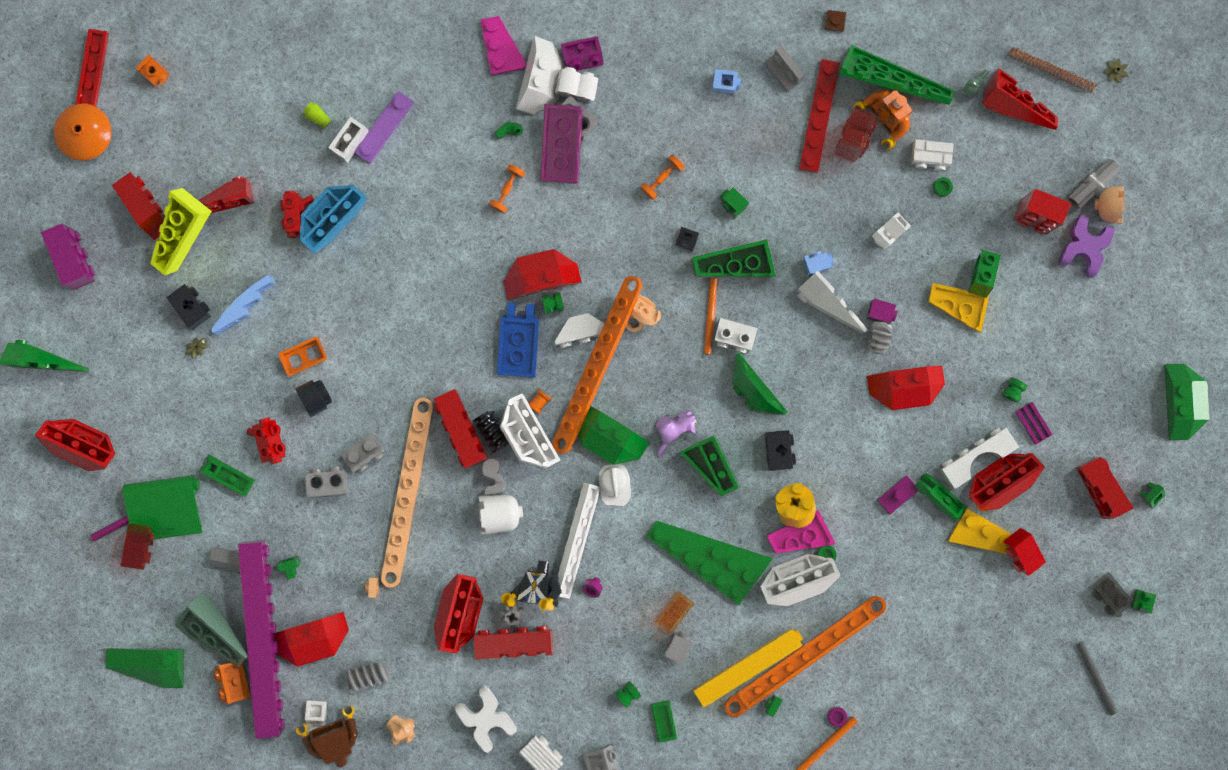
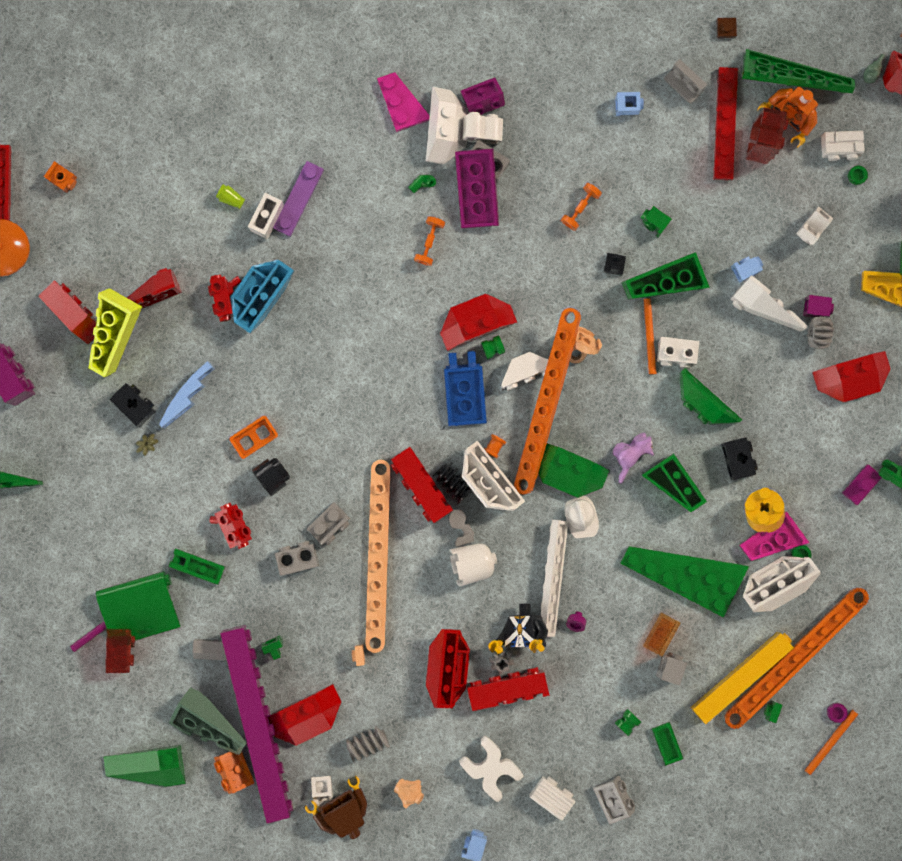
camera: 10 degrees left, 0 degrees up
red wedge [35,419,115,471] -> none

